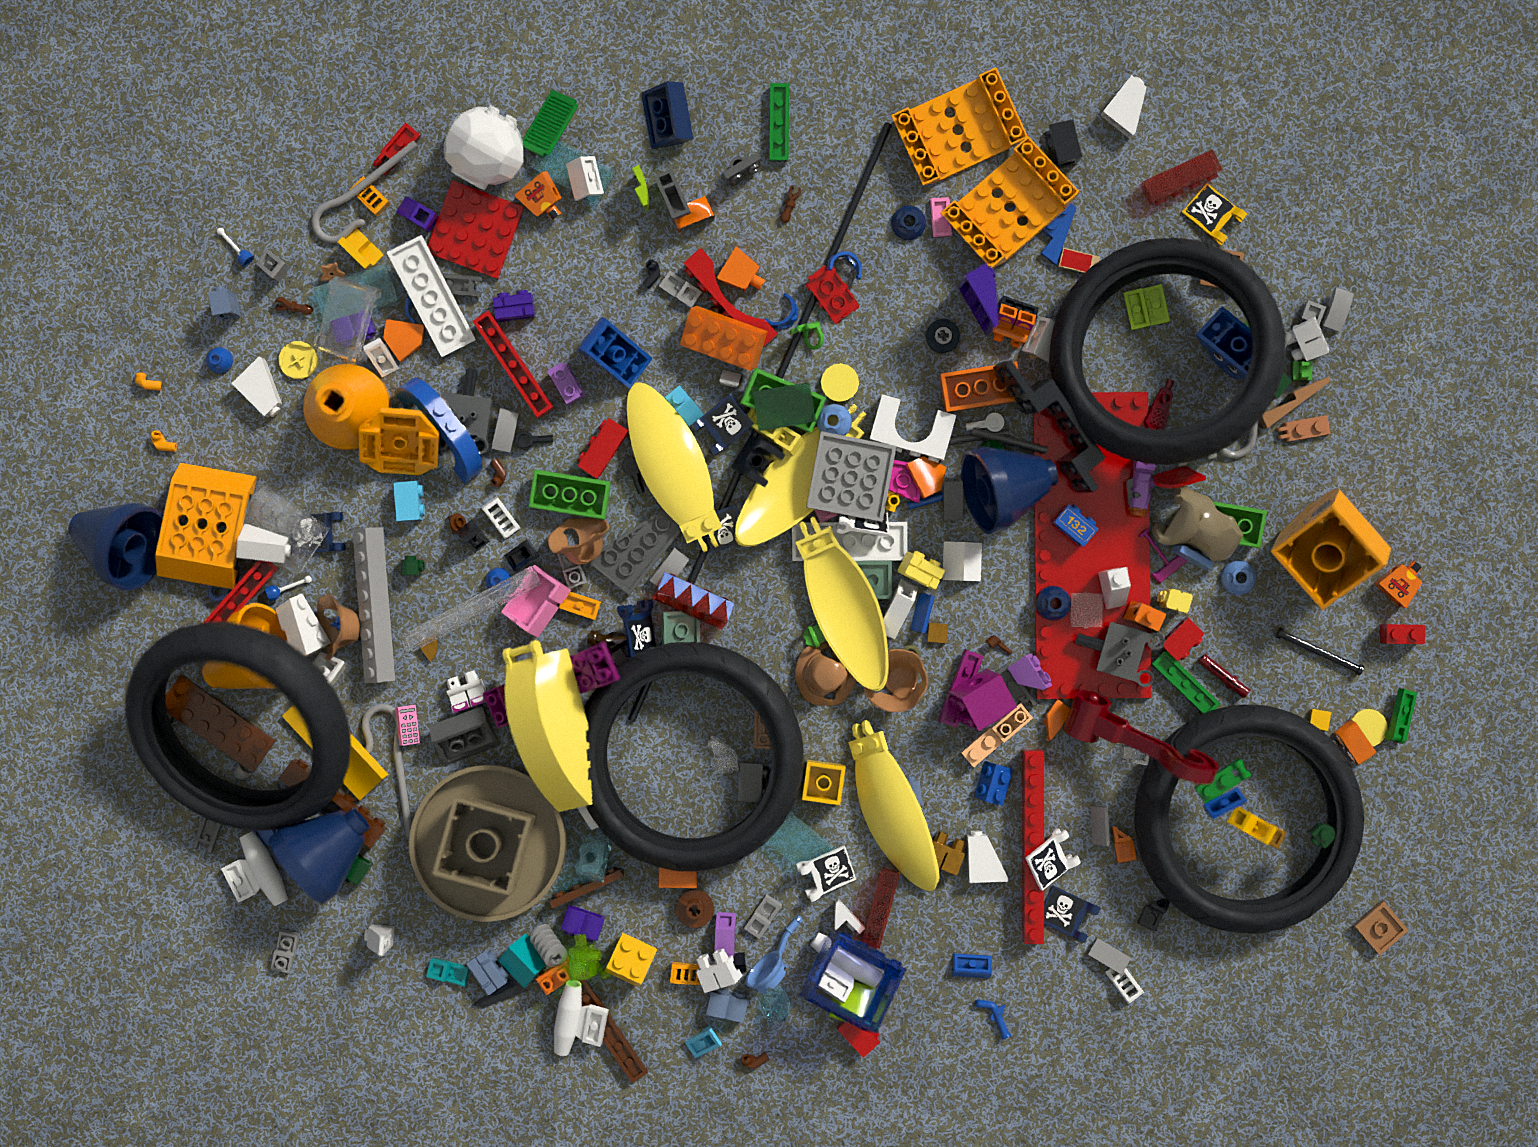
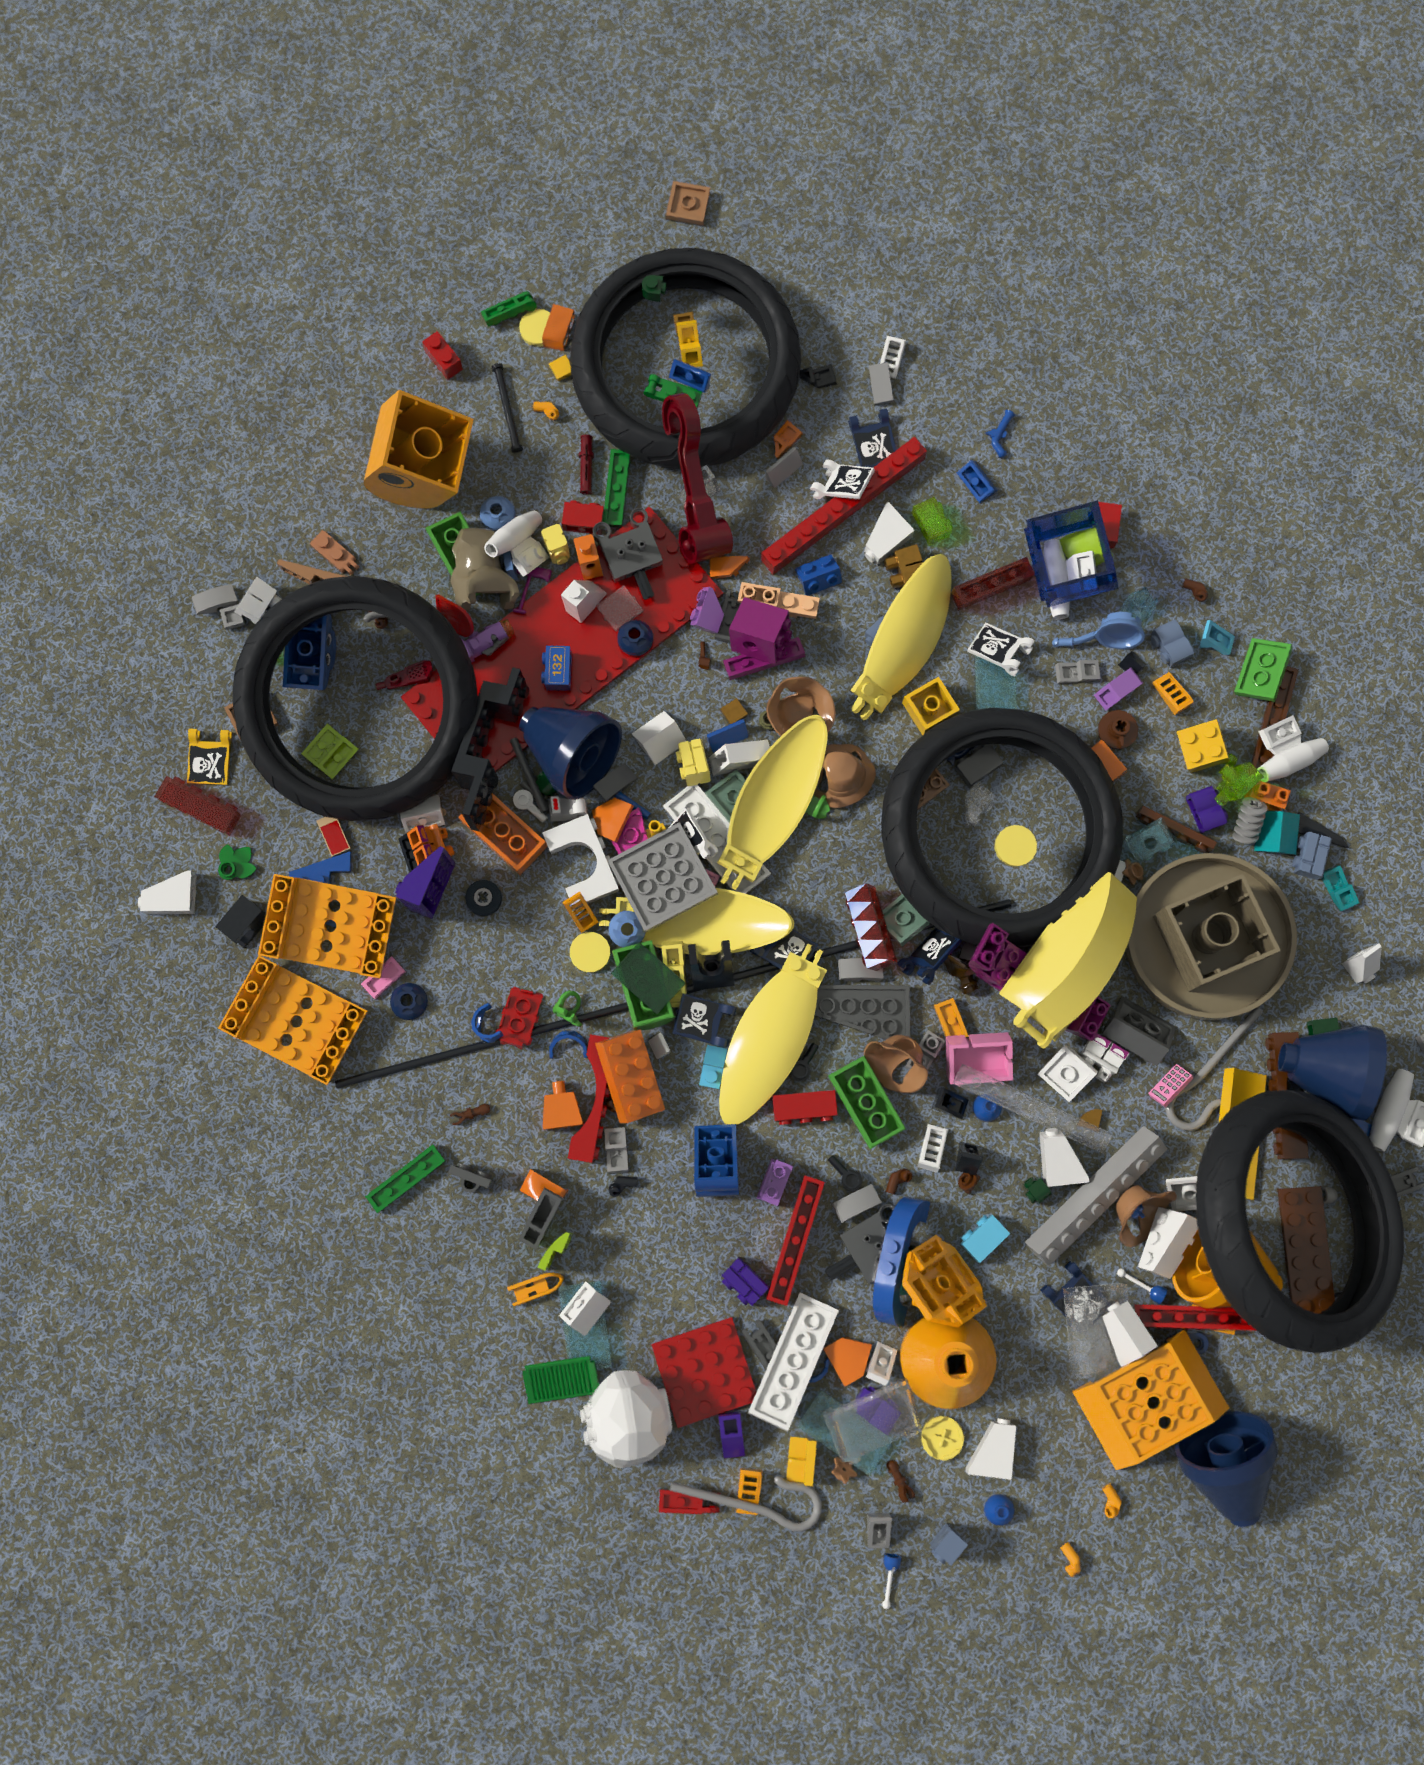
camera: 125 degrees left, 10 degrees down
orange torso [515,171,562,220] -> none
dark blue slope [641,81,694,149] -> none
white hips [696,948,742,993] -> none
white slope [834,898,865,934] -> none
bright green tile [1292,361,1312,381] -> none
orange torso [1373,561,1422,608] -> none
none -> green plate [218,844,257,880]
none -> white plate [484,510,549,576]
none -> light orange piece [507,1272,564,1307]
none -> light orange arm [533,402,559,420]
none -> light grey leg [549,796,588,822]
none -> light orange slope [562,892,599,933]
none -> clear neon green brick [911,497,953,546]
none -> light yellow tile [994,825,1037,867]
none -> white tile [1038,1044,1098,1102]
none -> white slope [1039,1128,1089,1187]
none -> medium nougat plate [1122,859,1143,885]
none -> bright green plate [1234,638,1293,702]

